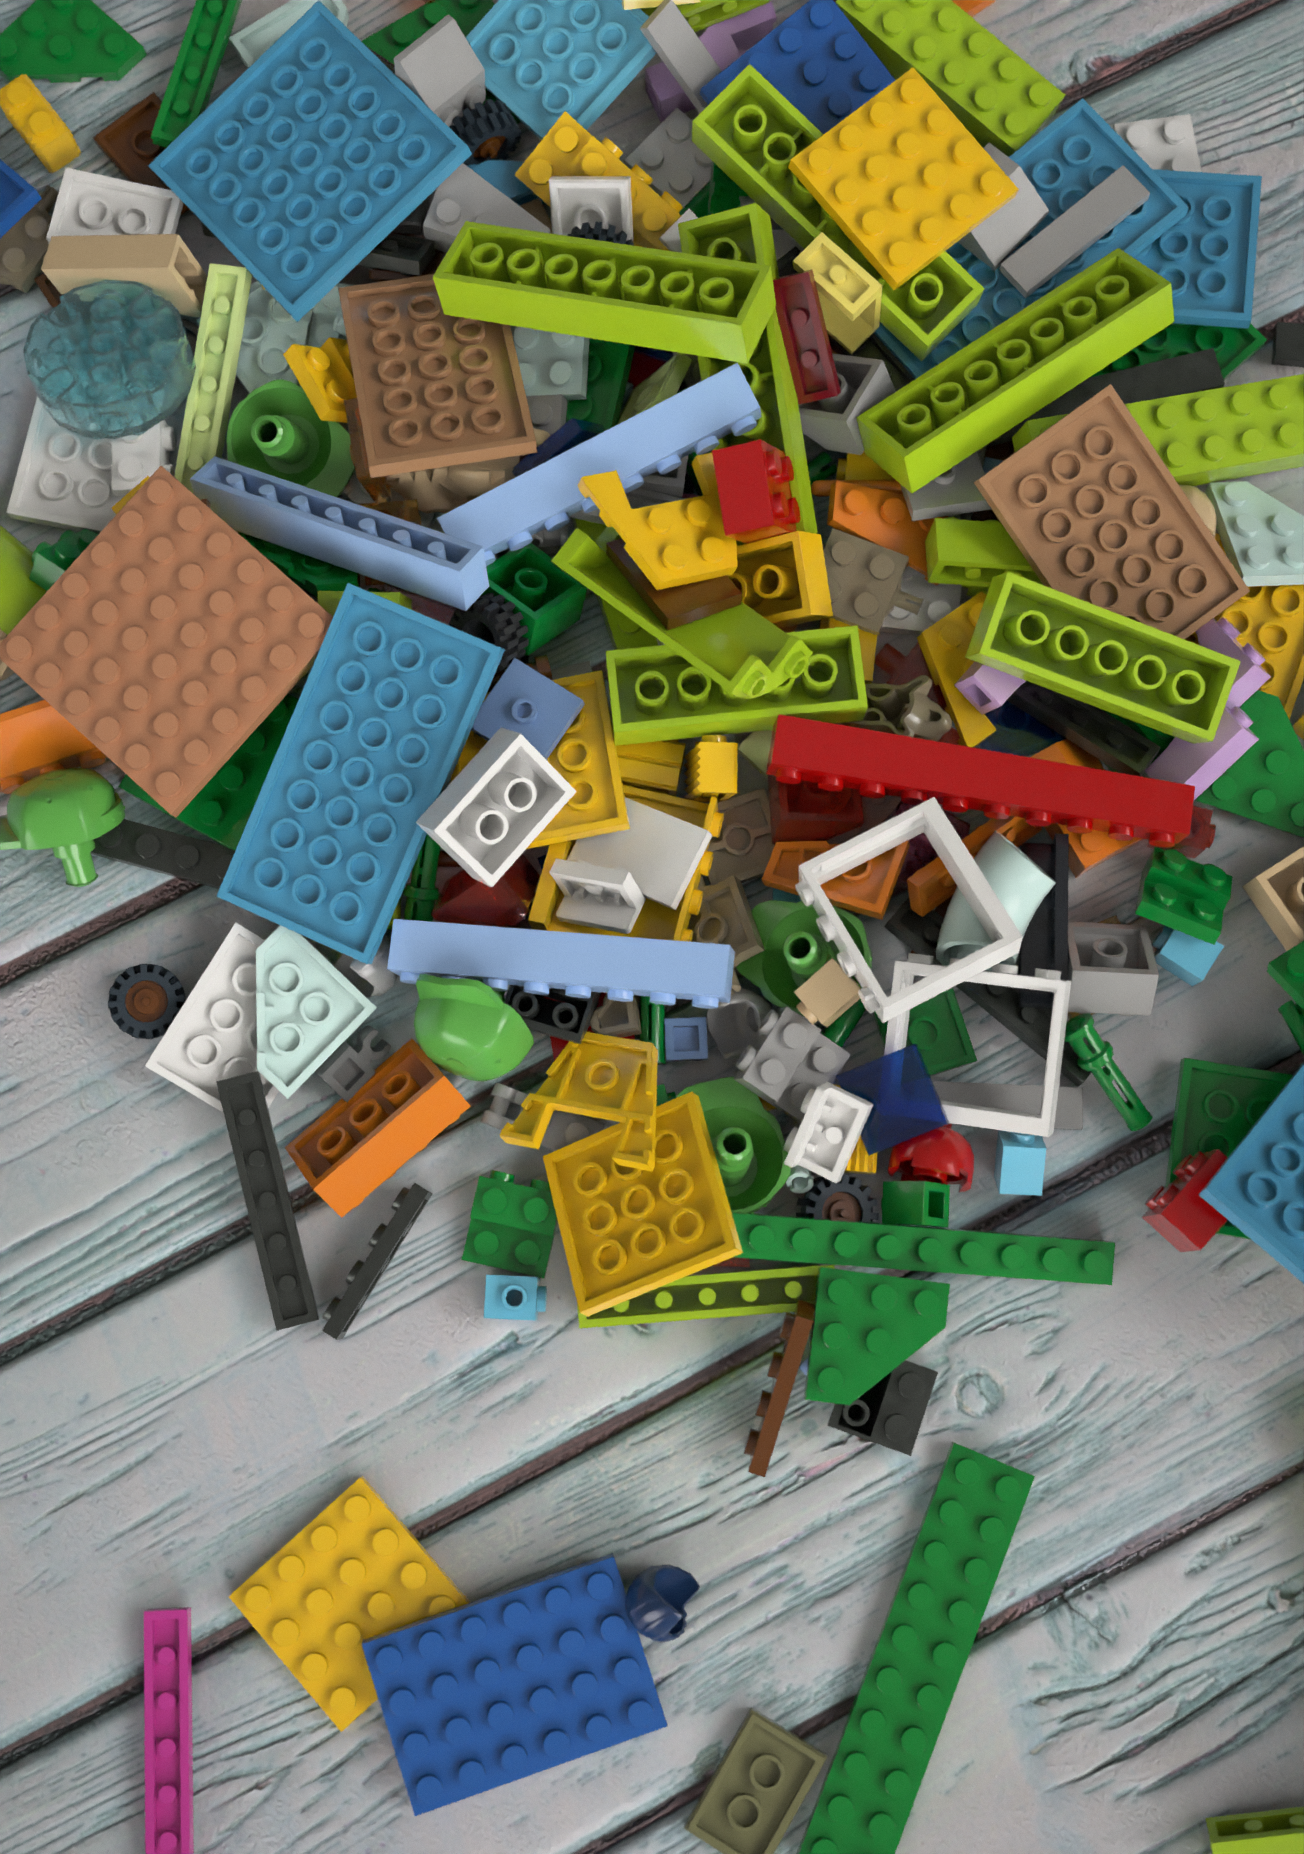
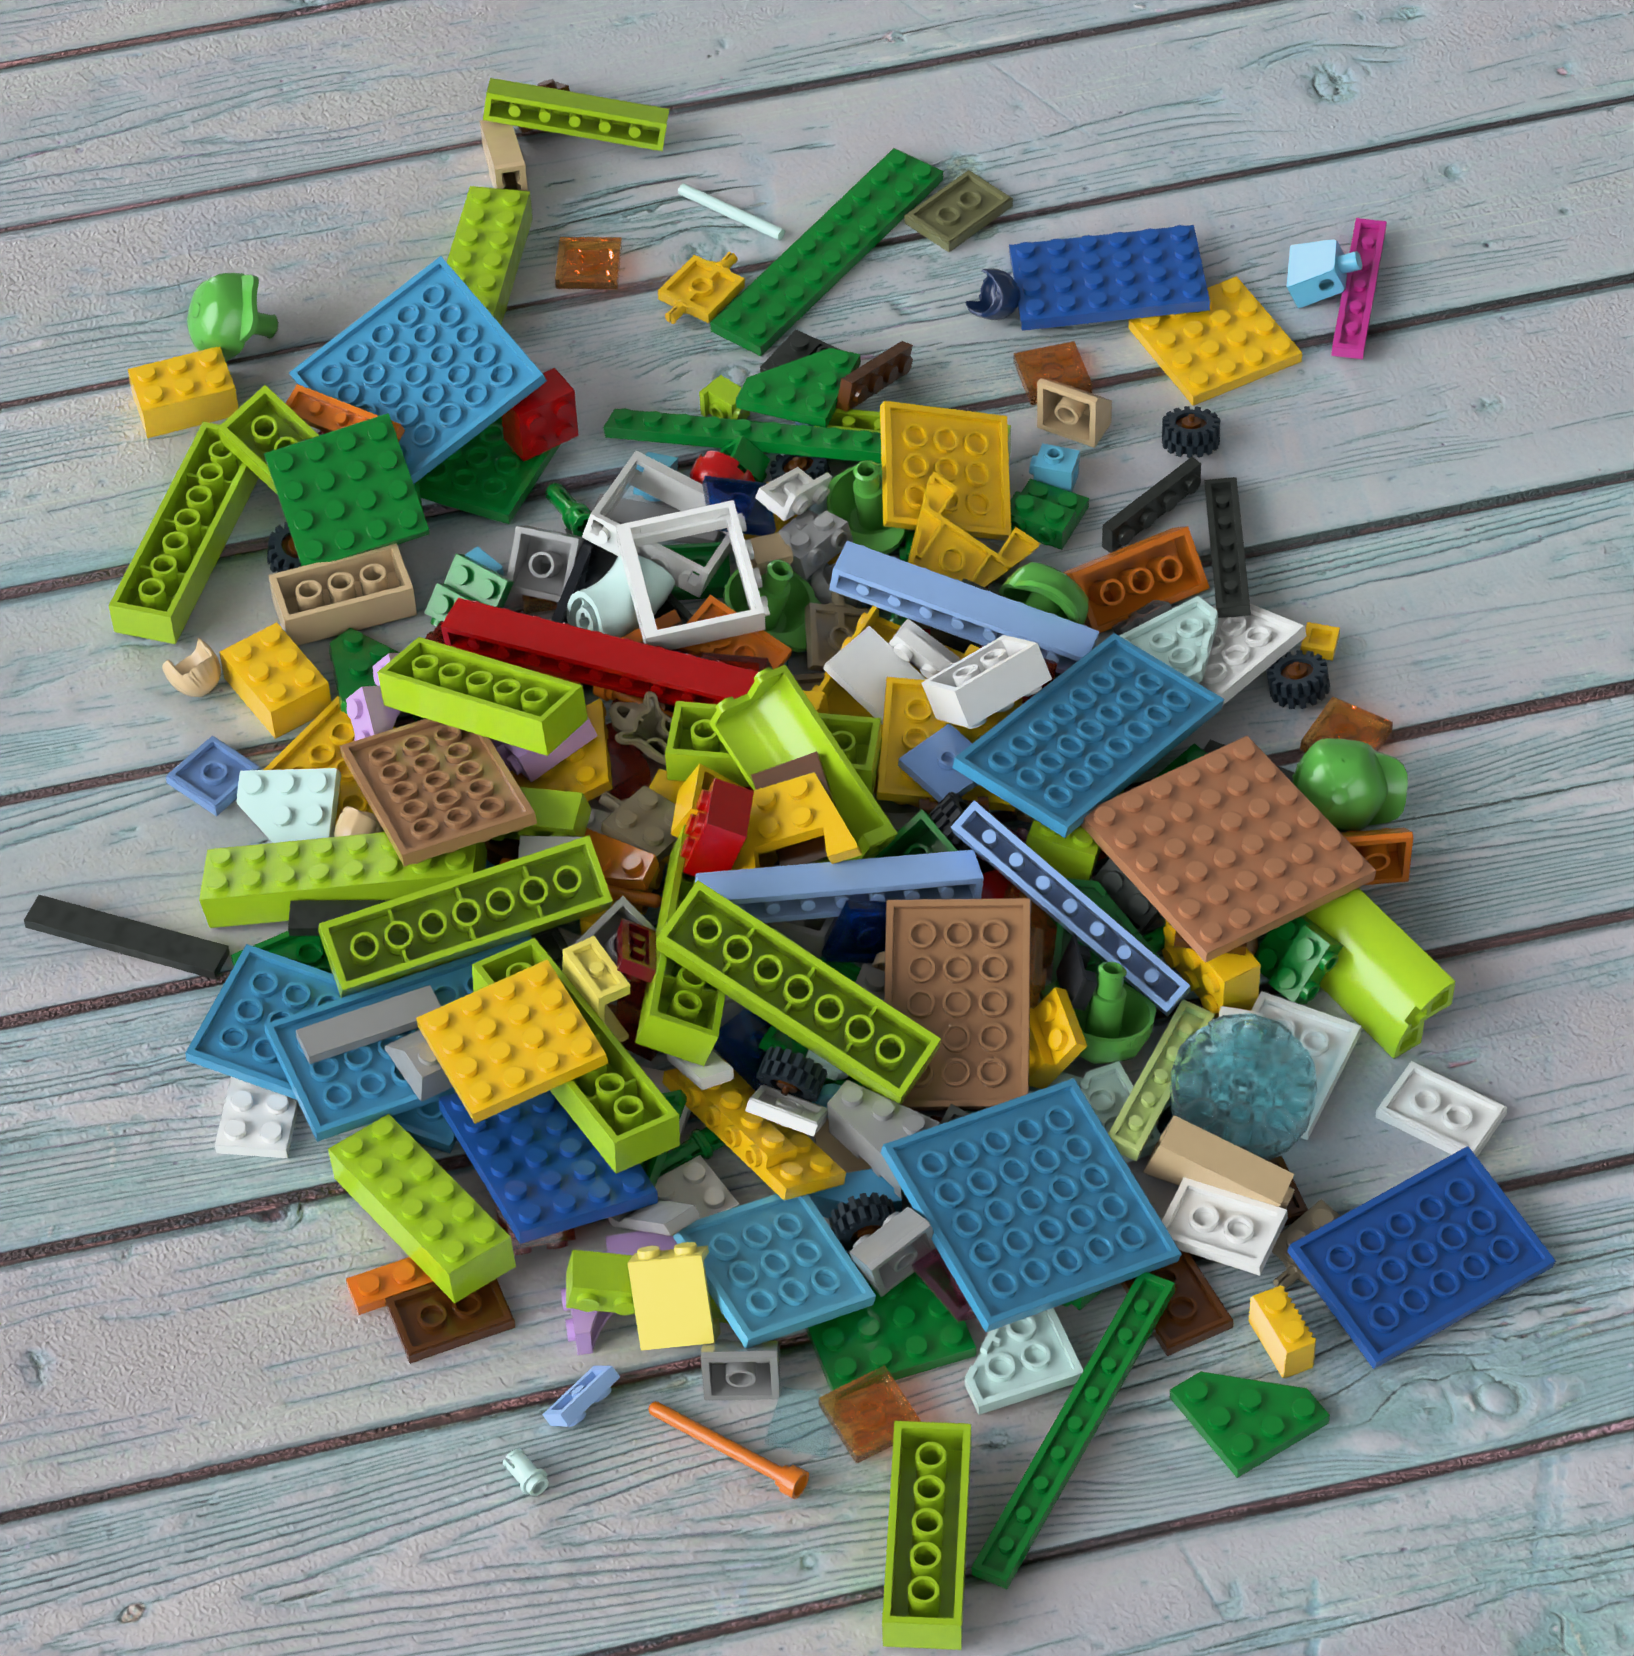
camera: 165 degrees left, 30 degrees down
none -> clear orange plate [555,237,622,289]
none -> yellow plate [658,252,745,324]
none -> light aqua bar [678,183,785,241]
none -> lime brick [699,375,750,420]
none -> clear orange plate [1013,341,1092,405]
none -> tan slope [1037,378,1112,448]
none -> black piece [1056,934,1098,1011]
none -> black wheel [1162,406,1220,458]
none -> medium azure torso [1287,239,1362,308]
none -> yellow plate [1300,622,1340,661]
none -> clear orange plate [1300,696,1393,752]

